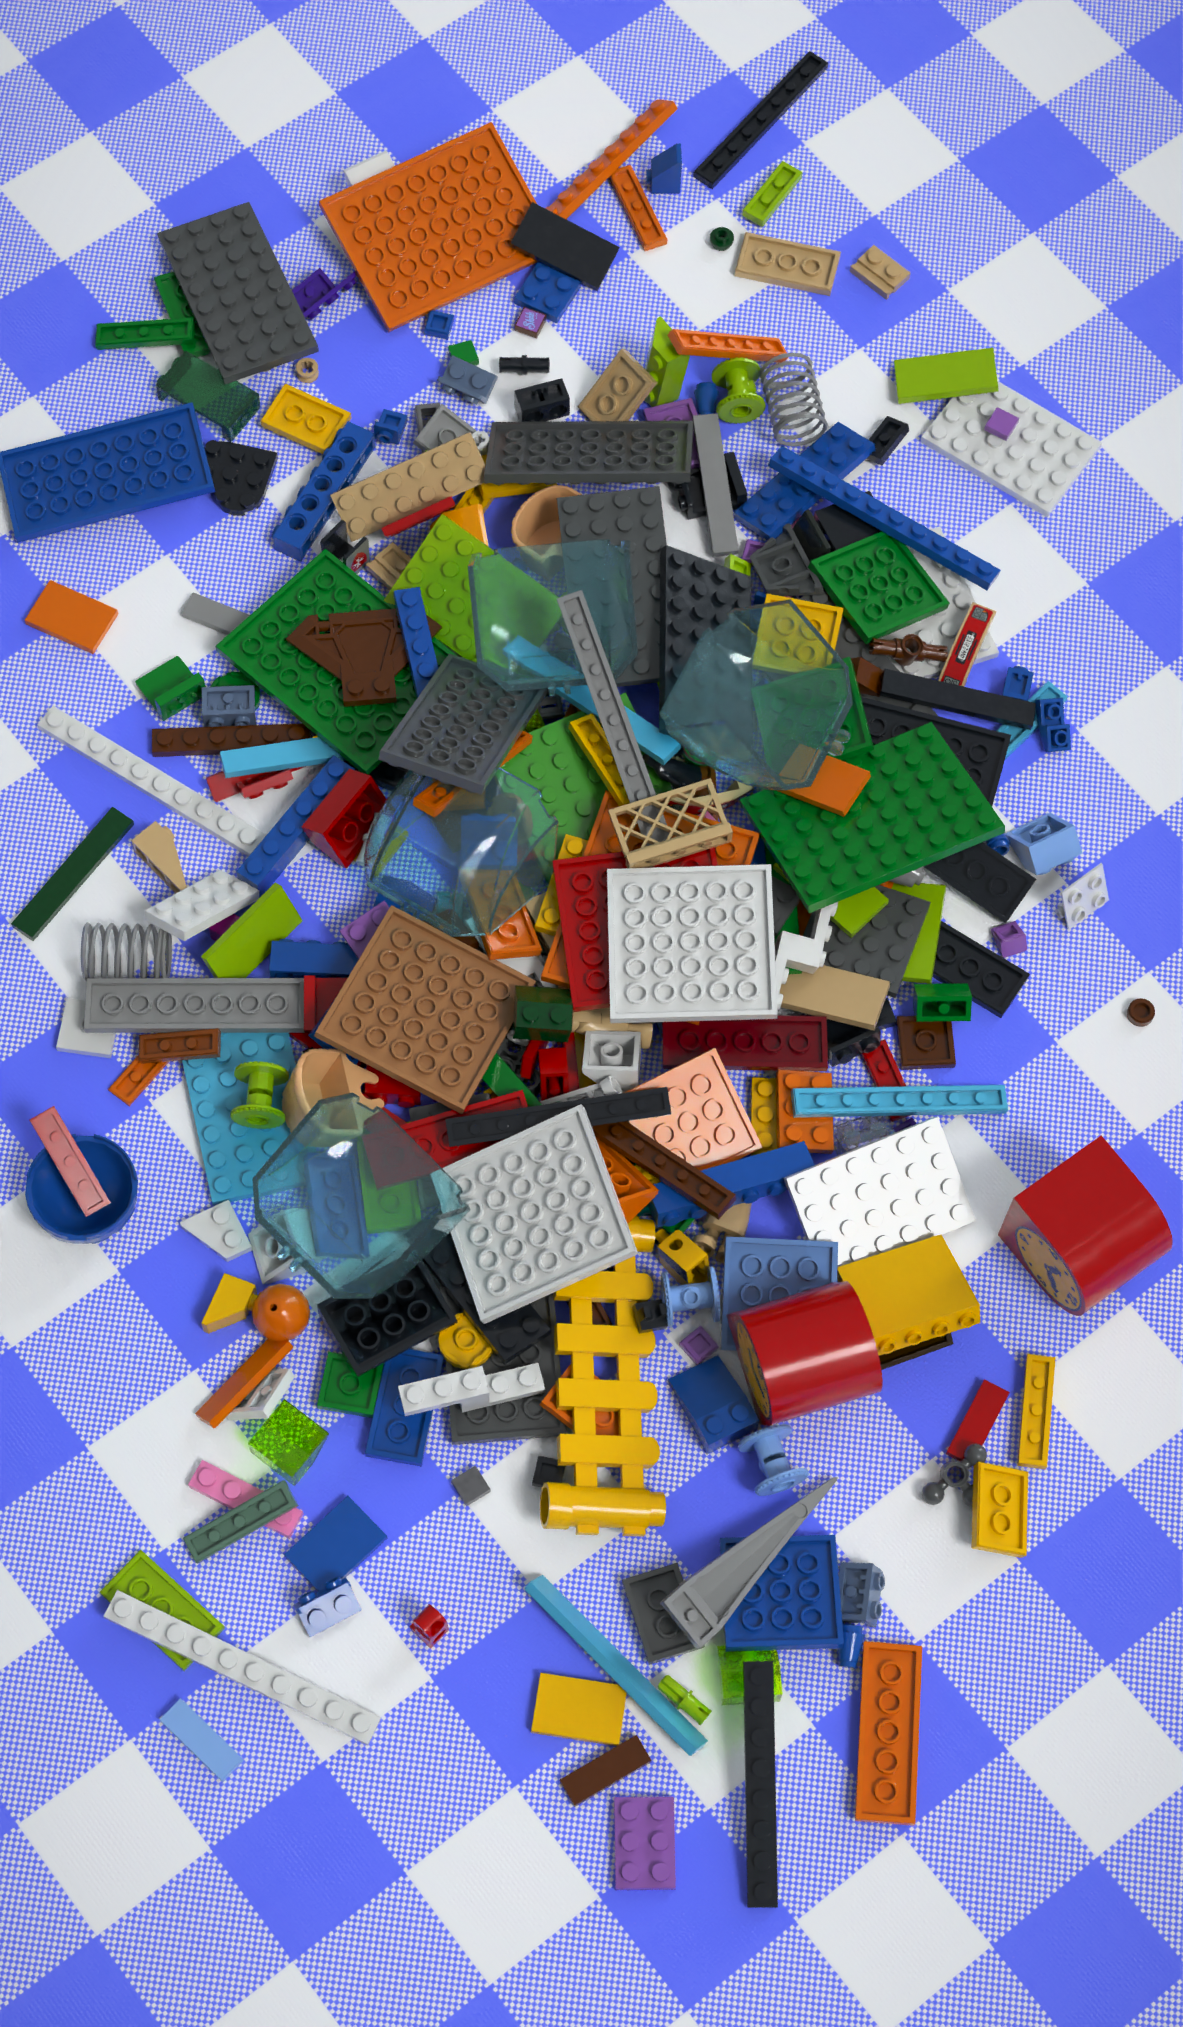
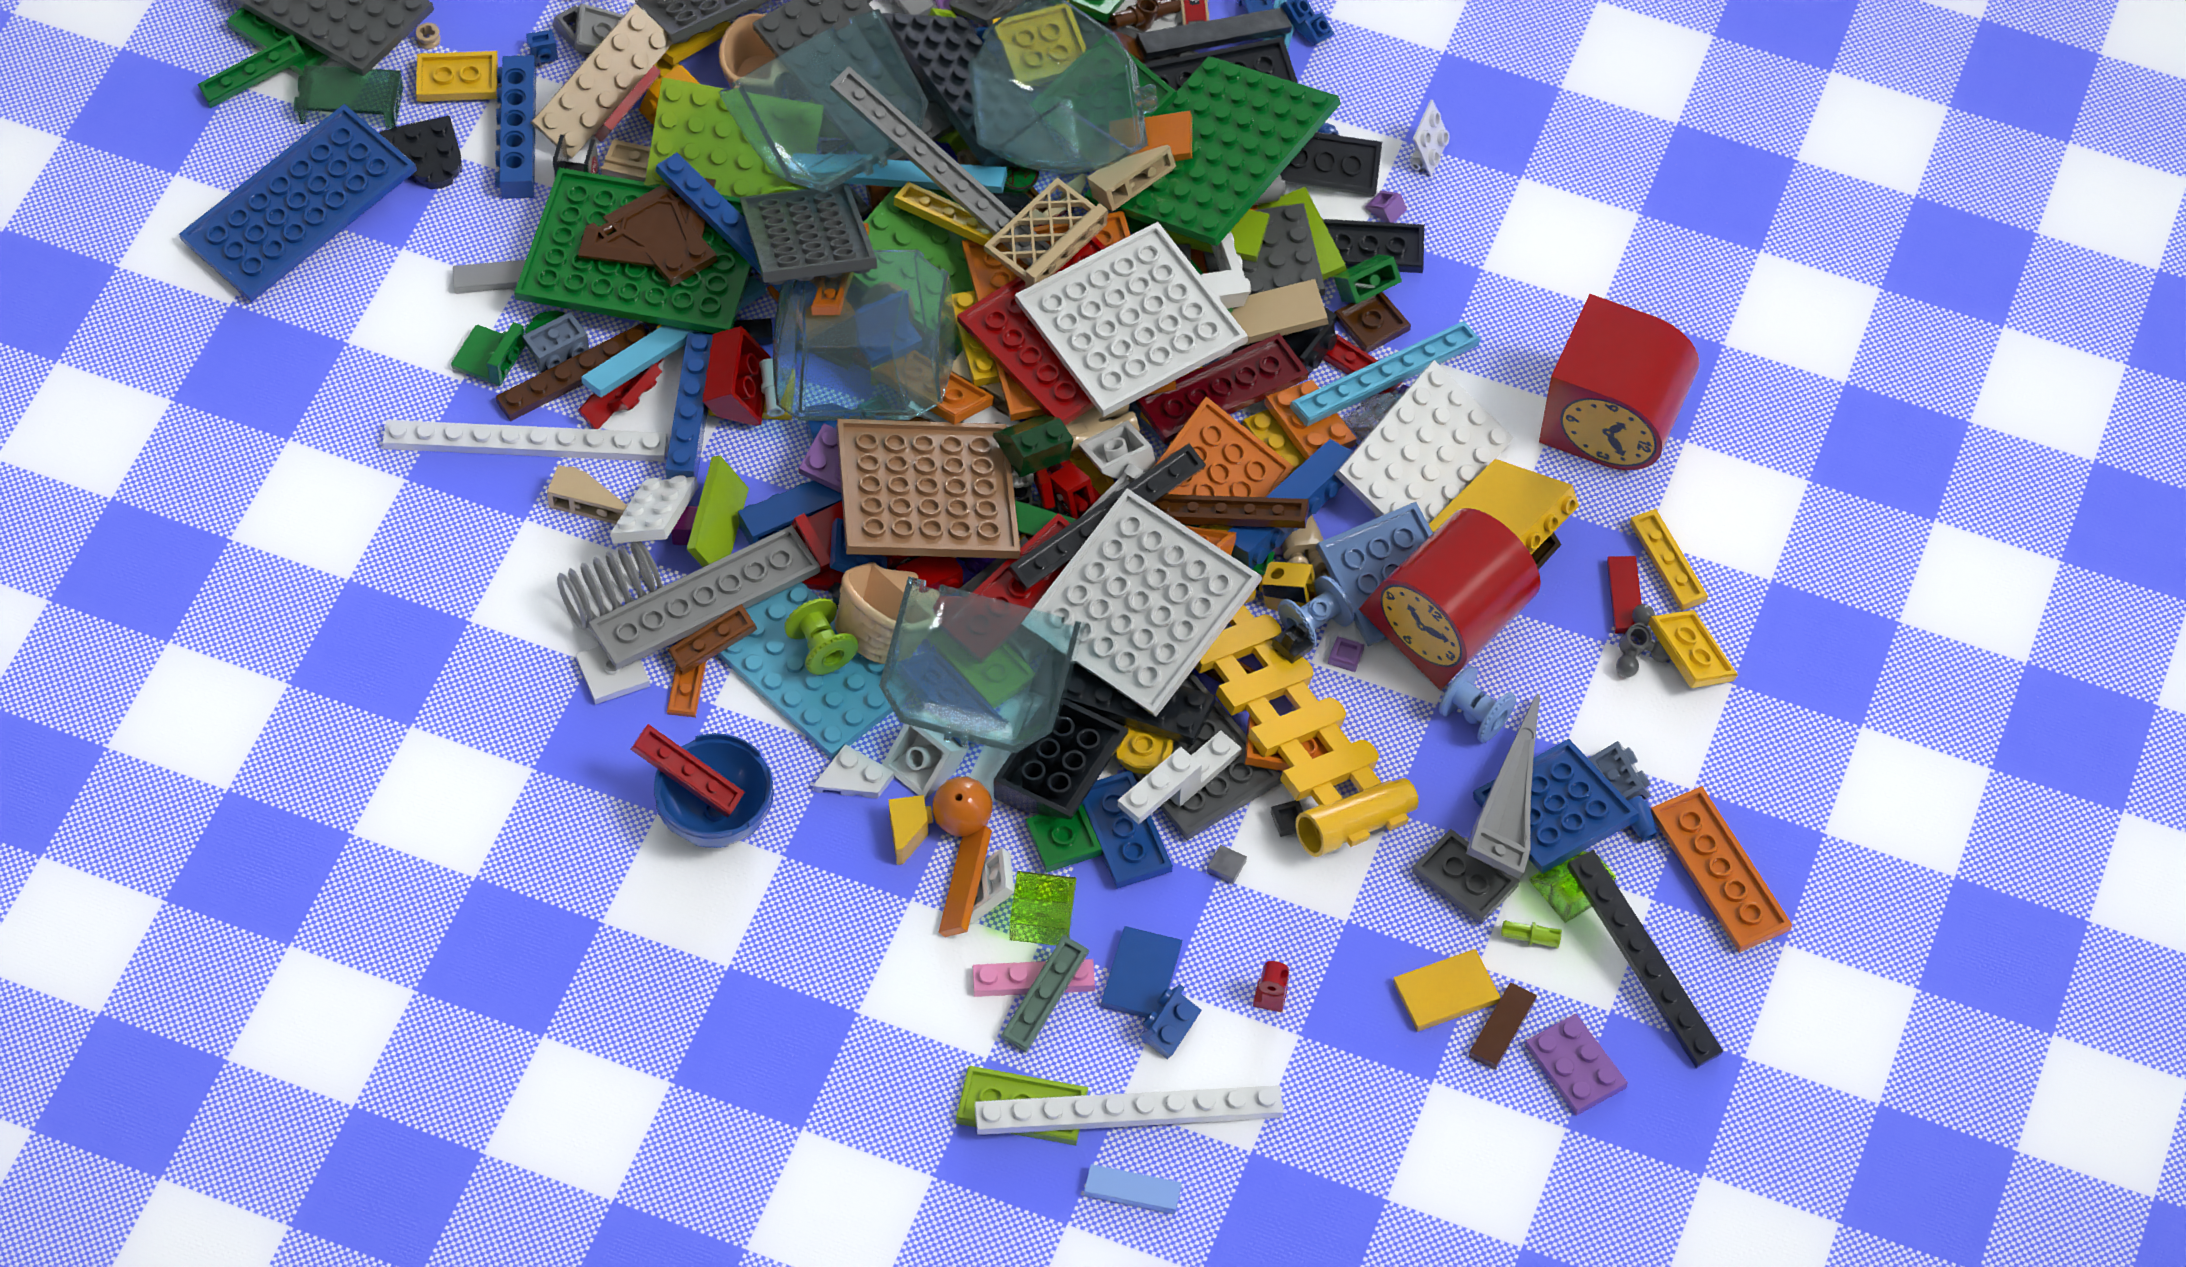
camera: 30 degrees left, 10 degrees down
dark green tile [11,806,134,941] -> none
orange tile [25,580,119,655] -> none
medium azure tile [524,1575,708,1756] -> none
blue slope [668,1355,759,1454] -> none
light blue slope [1005,812,1083,875] -> none
reddish brown tile [1127,998,1155,1027] -> none
none -> tan slope [1087,145,1176,212]

